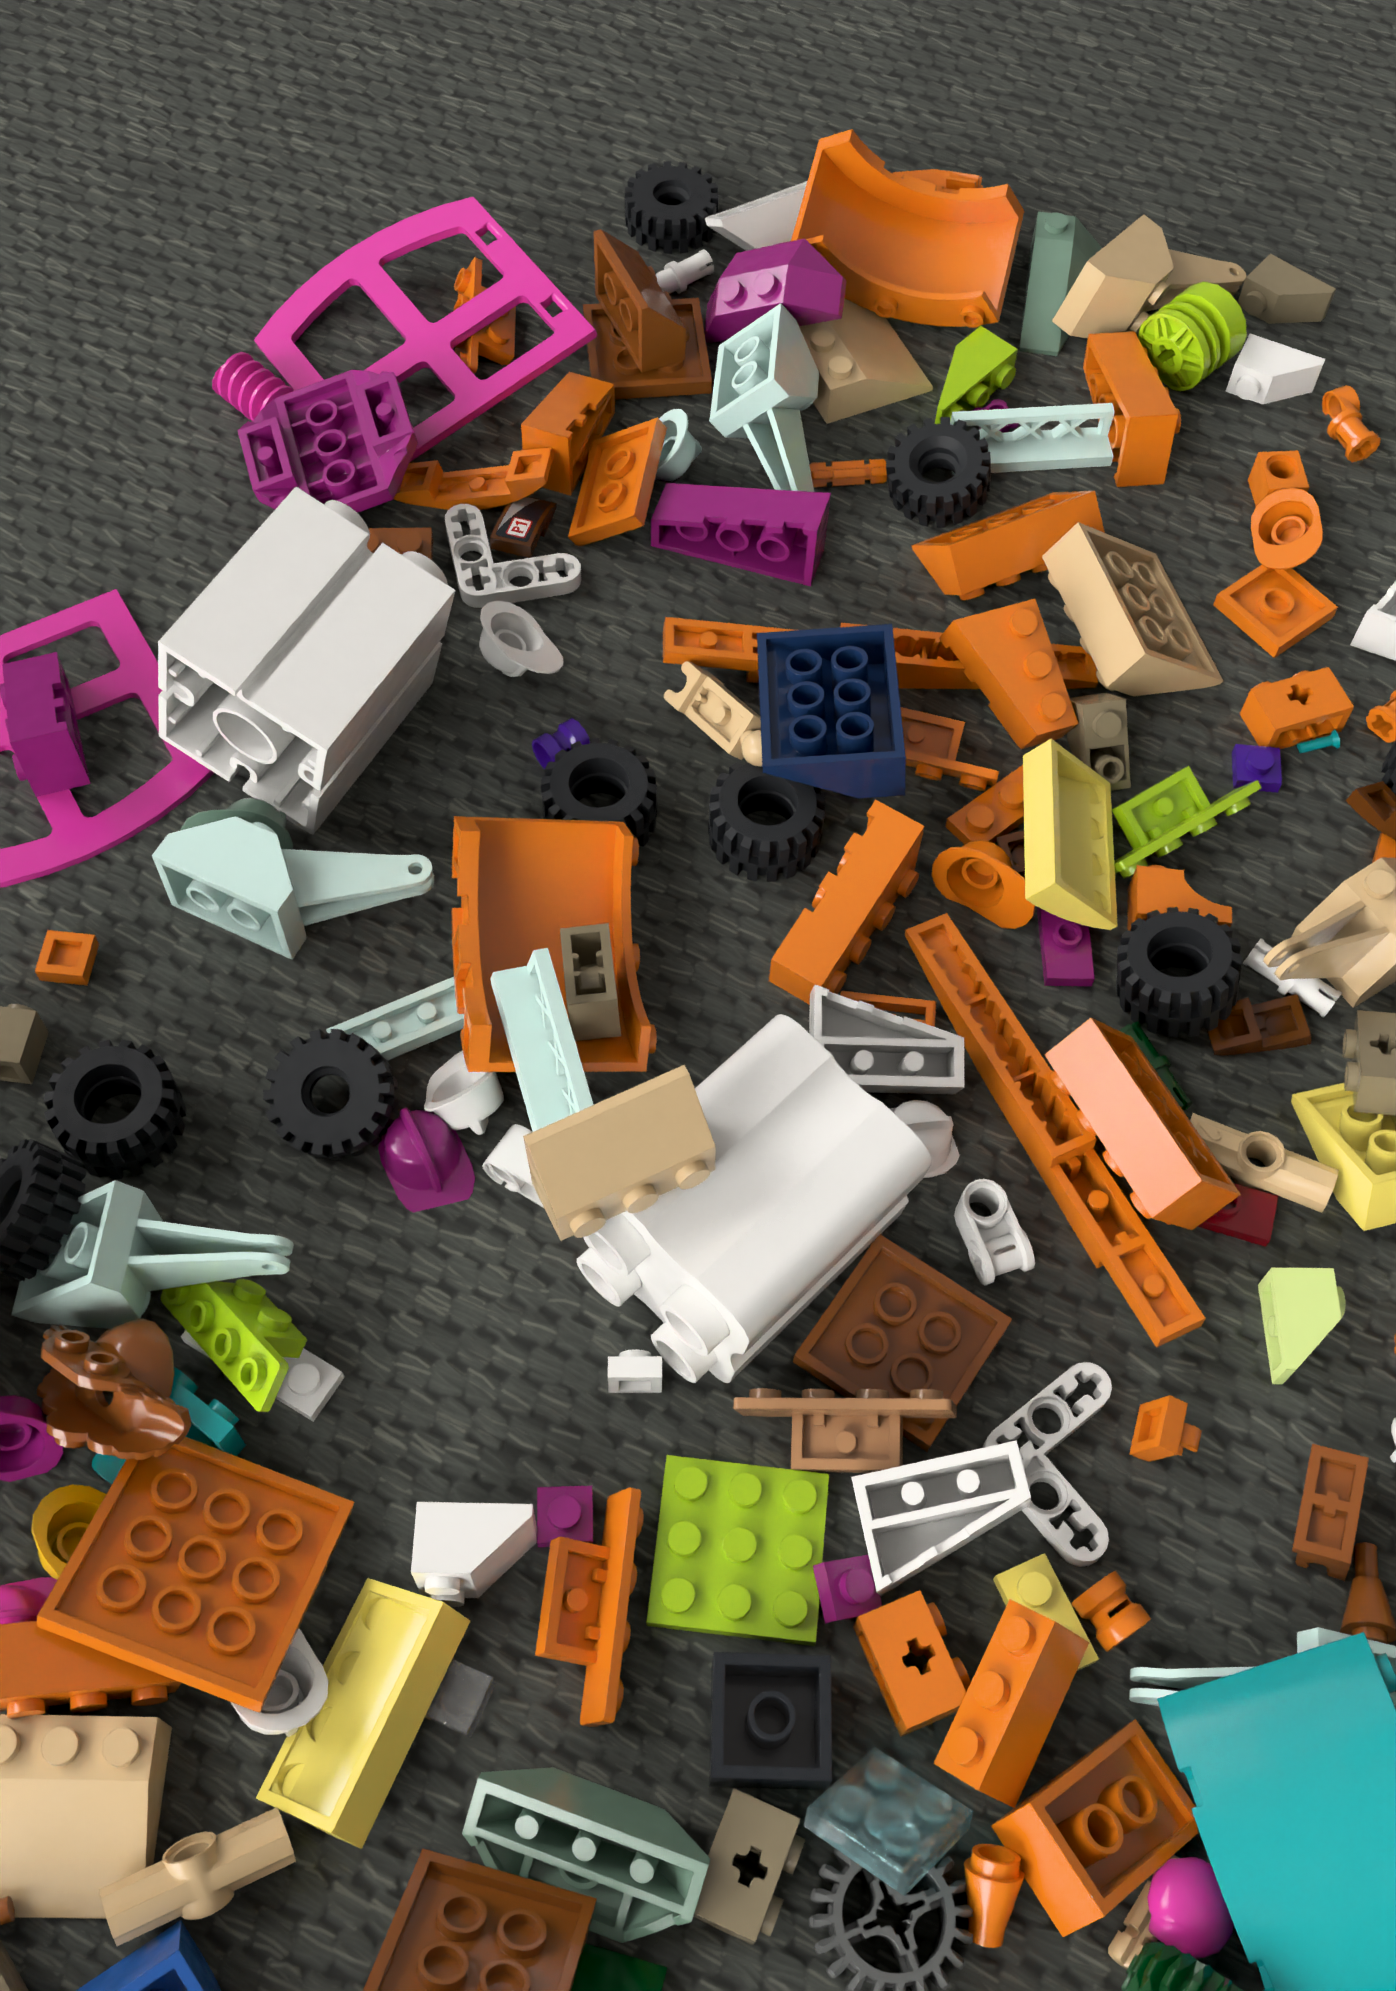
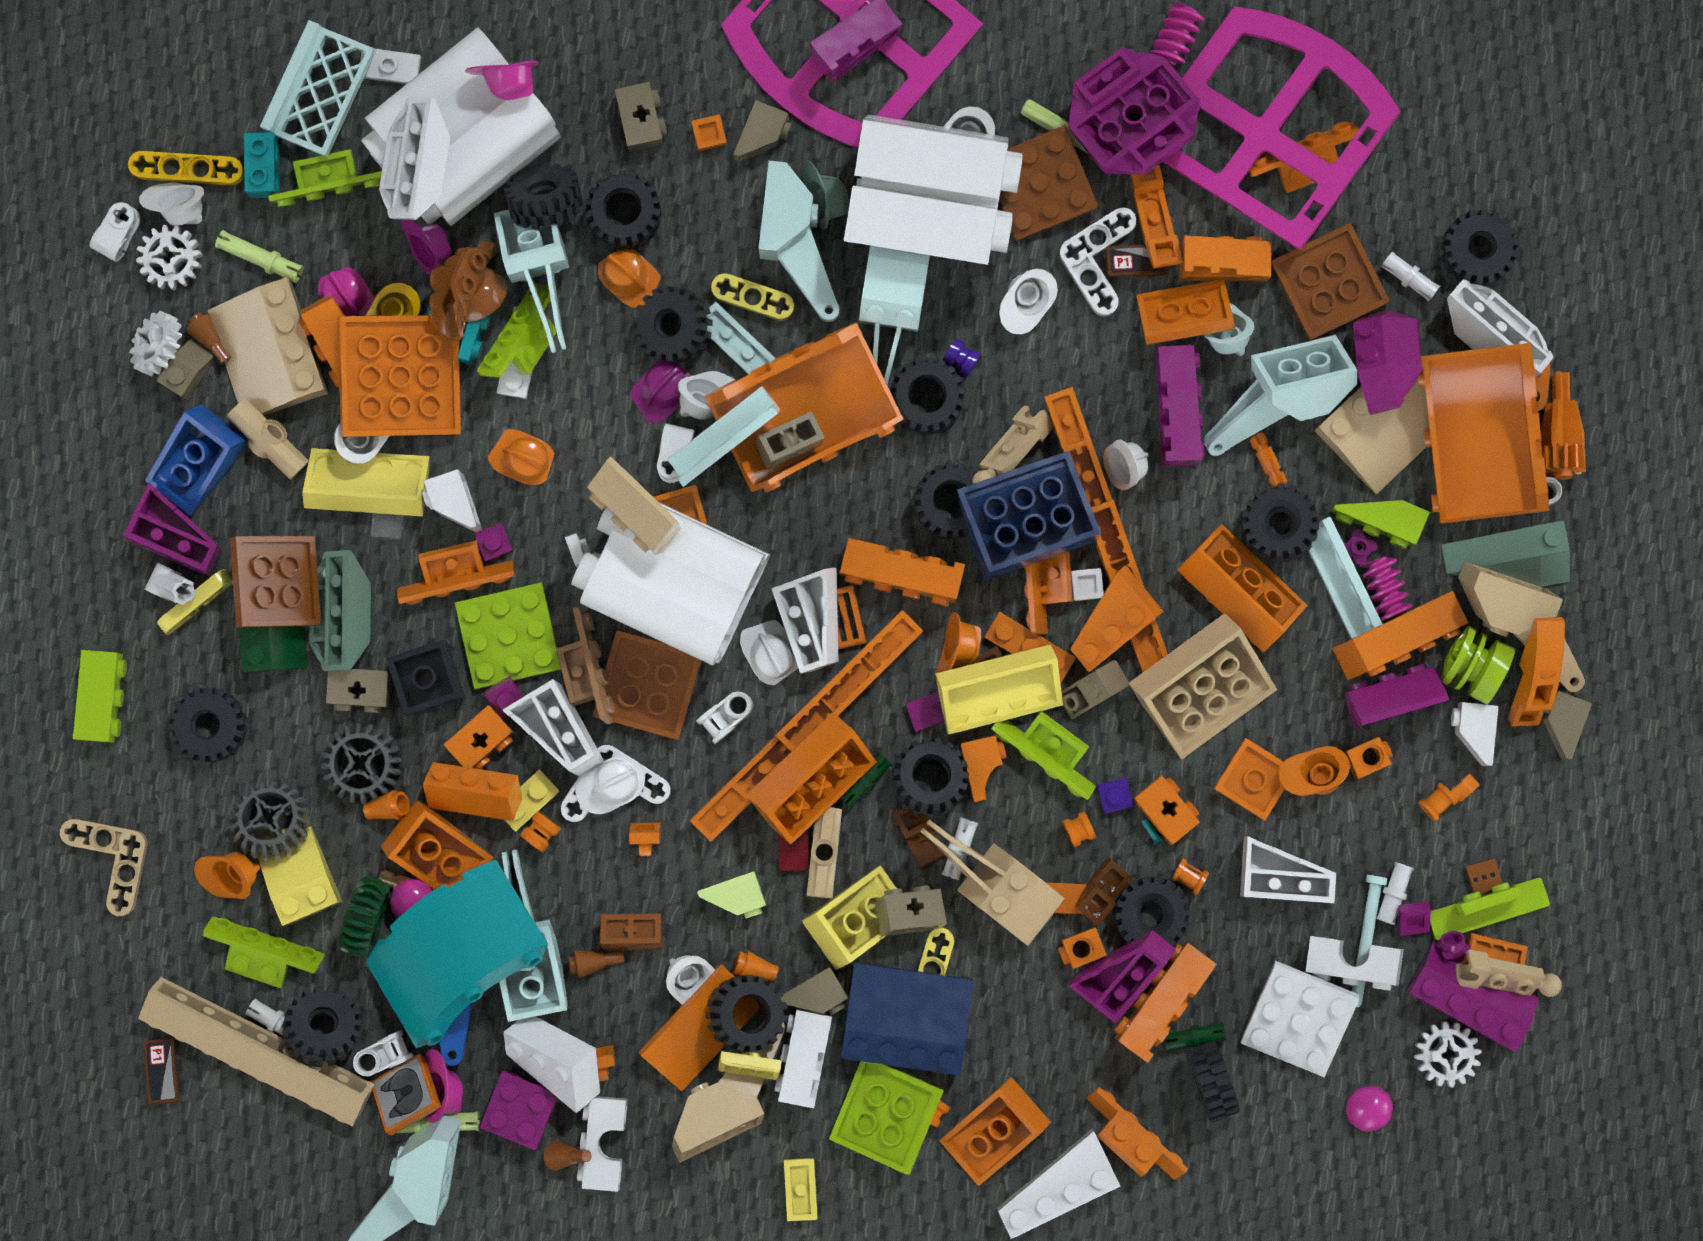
camera: 75 degrees right, 25 degrees up
dark orange slope [594,229,690,373] -> none
clear light blue plate [804,1747,973,1896] -> none
none -> orange piece [488,429,555,486]
none -> white piece [575,755,645,814]
none -> orange piece [598,247,661,308]
none -> light yellow beam [711,274,794,321]
none -> dark tan slope [733,100,792,162]
none -> light aqua slope [859,246,930,385]
none -> orange wheel [1062,811,1096,848]
none -> white plate [1071,568,1104,601]
none -> white piece [1103,440,1149,490]
none -> magenta slope [1344,664,1449,728]
none -> dark pink piece [1359,557,1413,621]
none -> orange slope [1508,617,1565,726]

